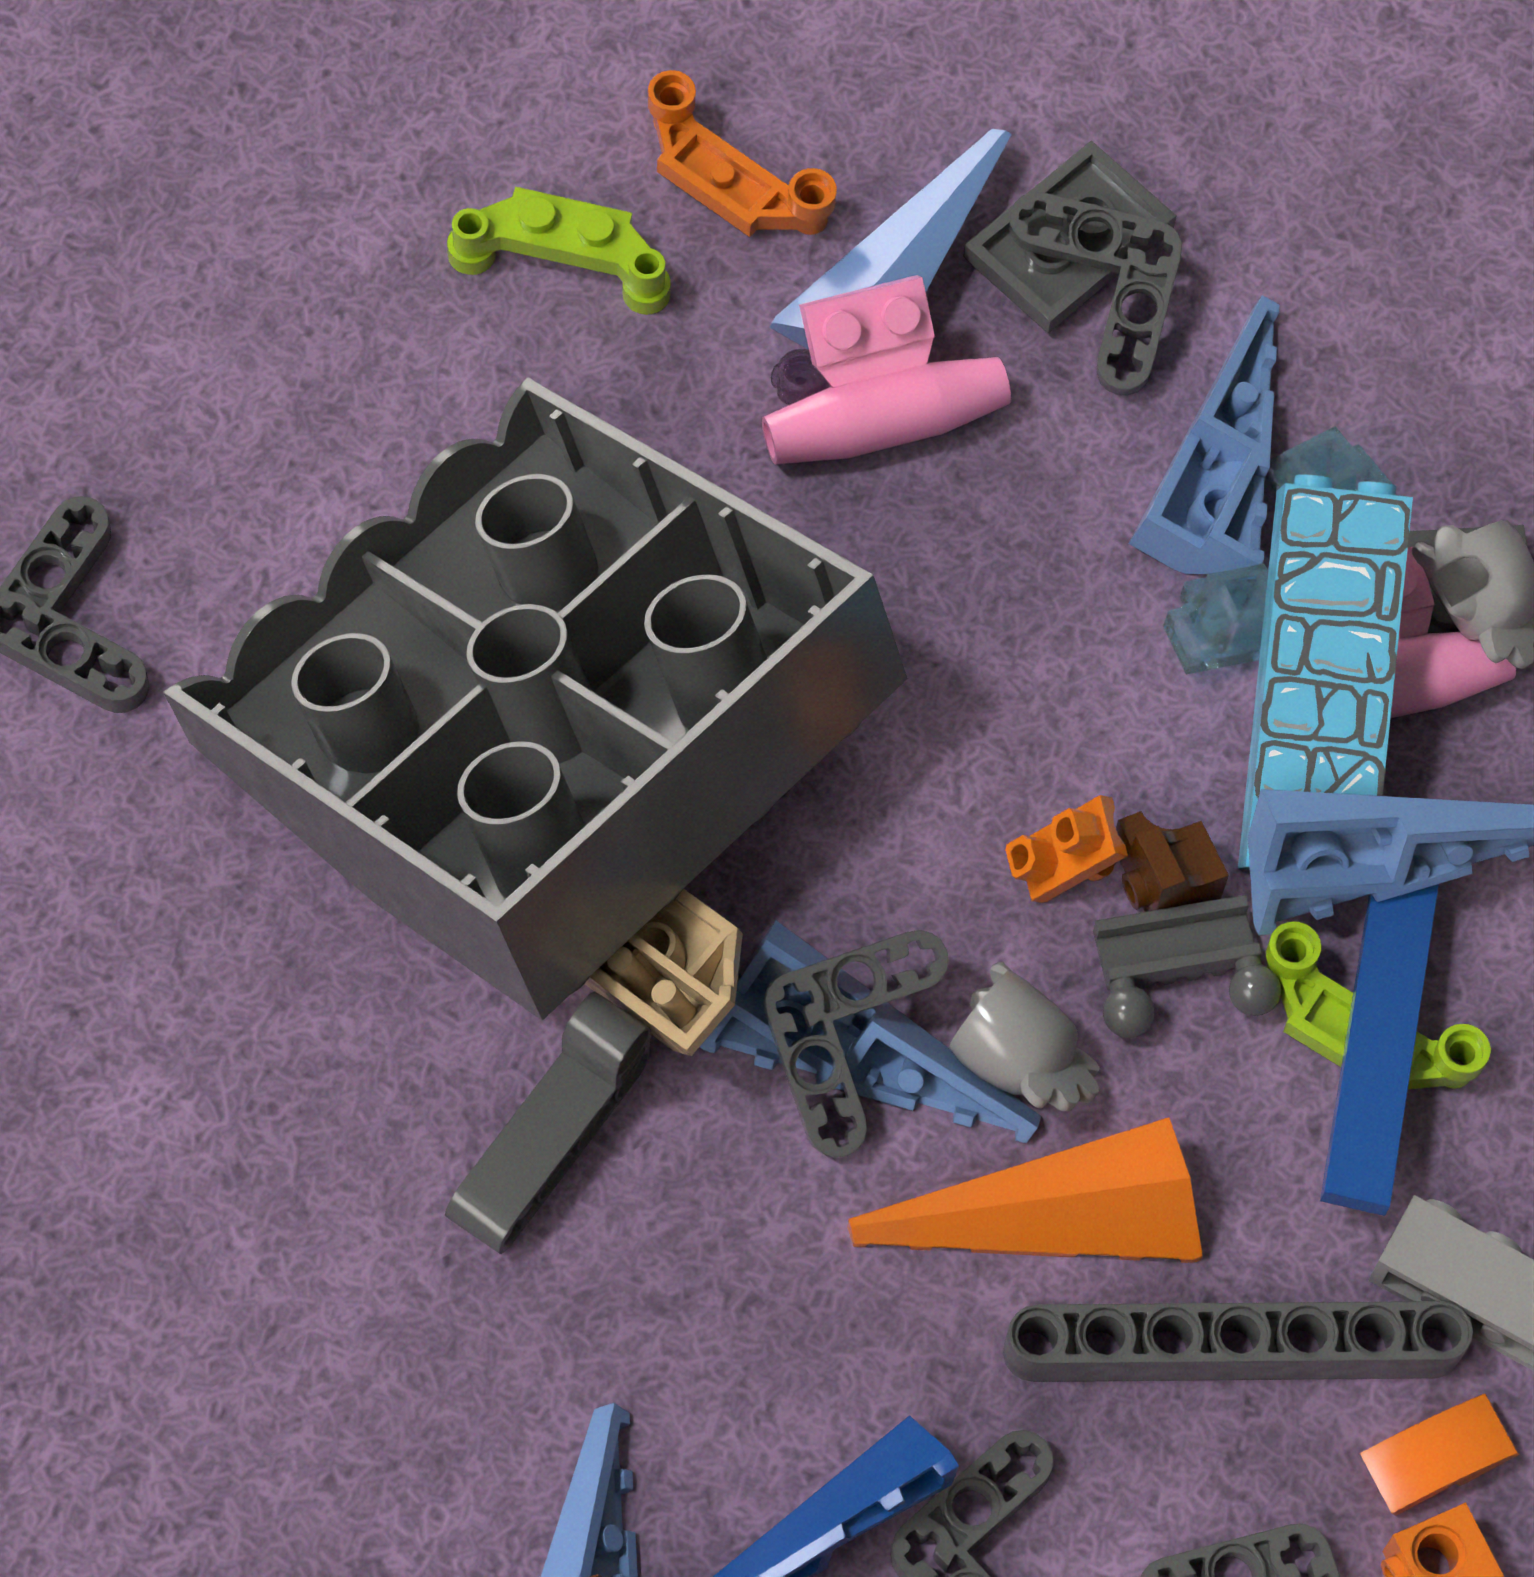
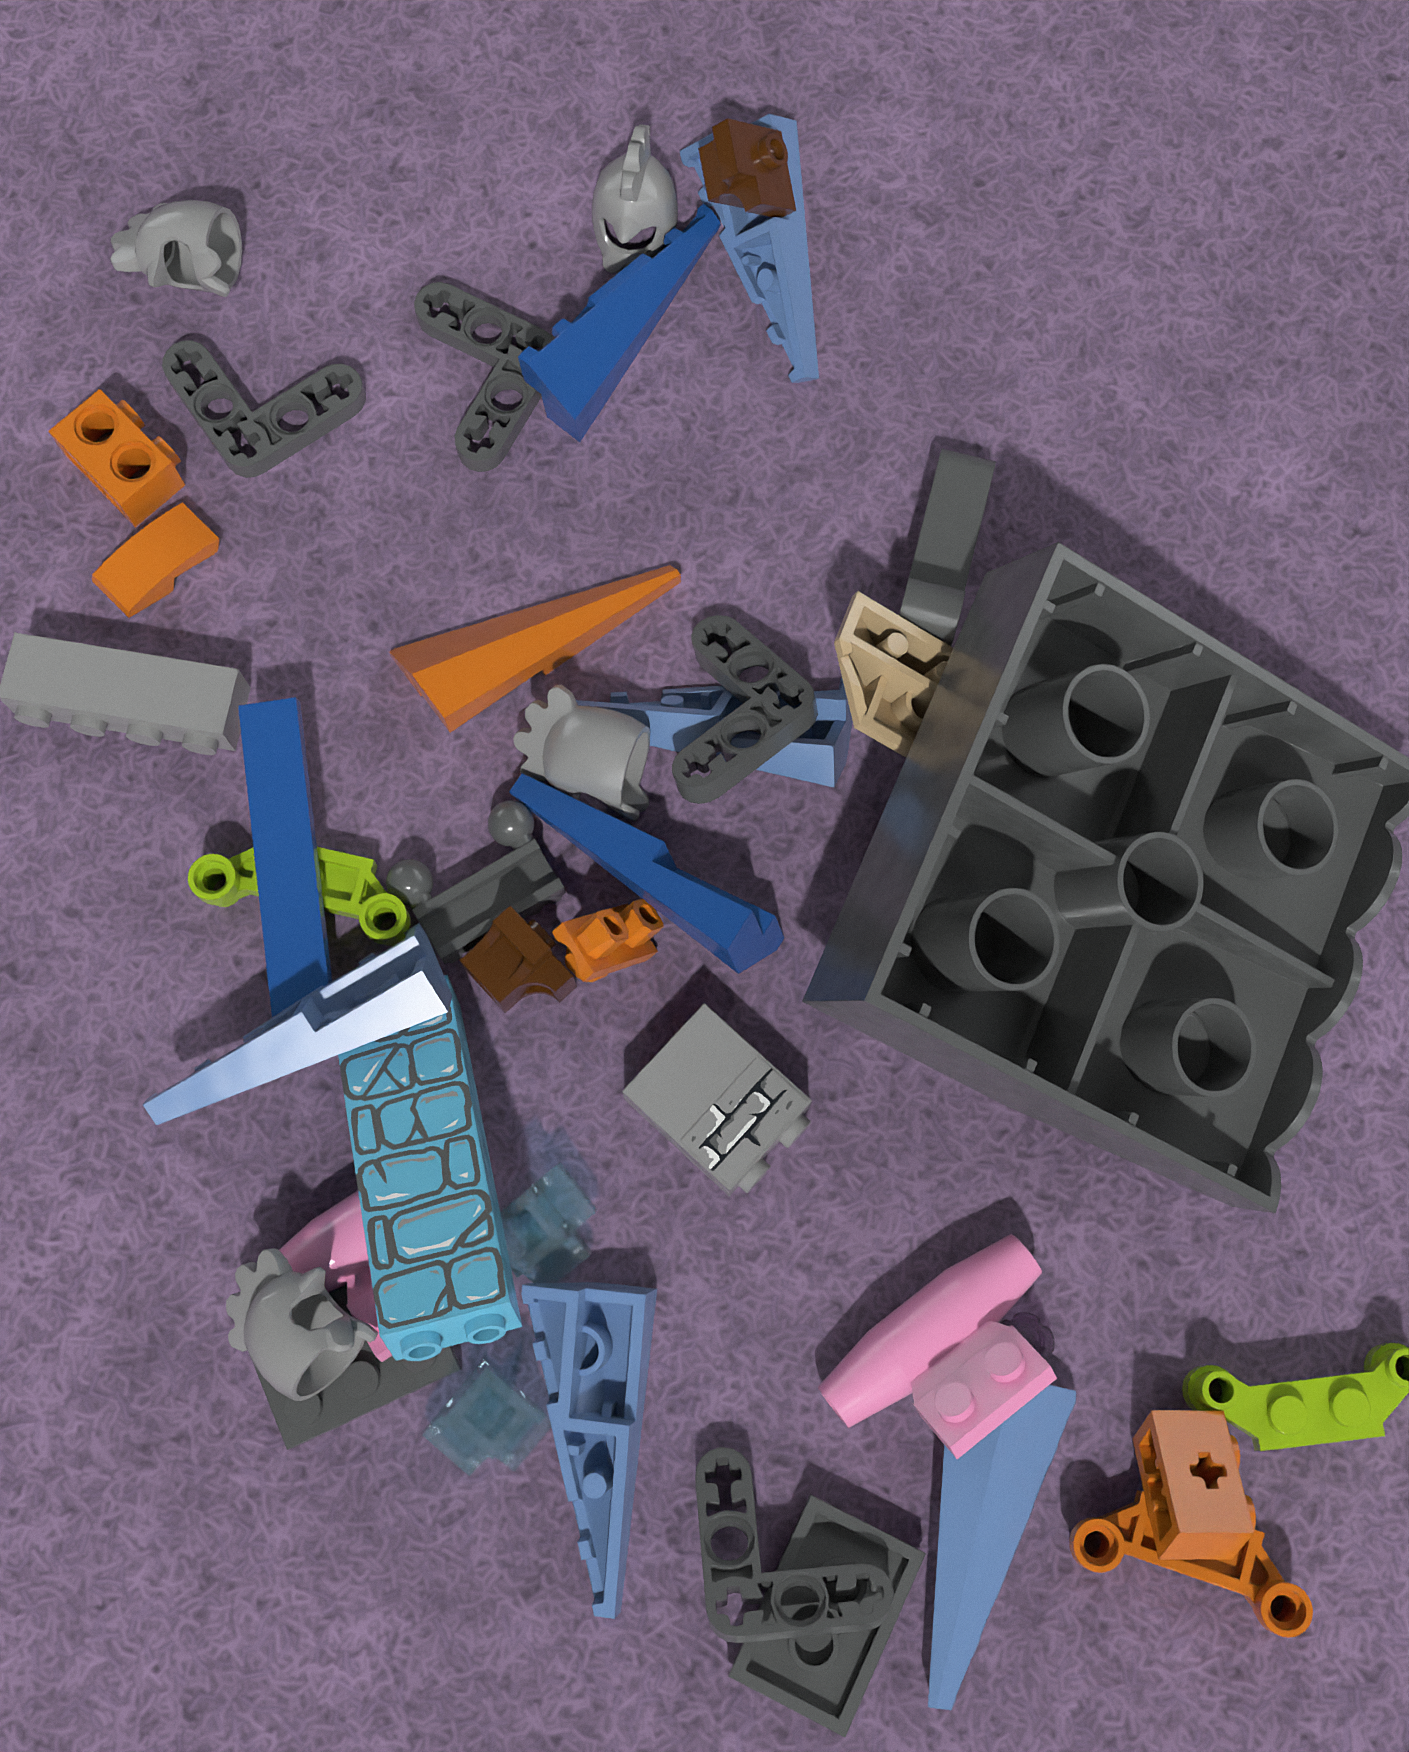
camera: 165 degrees right, 10 degrees up
dark grey beam [1003,1301,1473,1382] -> none
none -> blue wedge [509,773,784,974]
none -> light grey brick [622,1003,812,1197]
none -> orange brick [1132,1410,1256,1560]

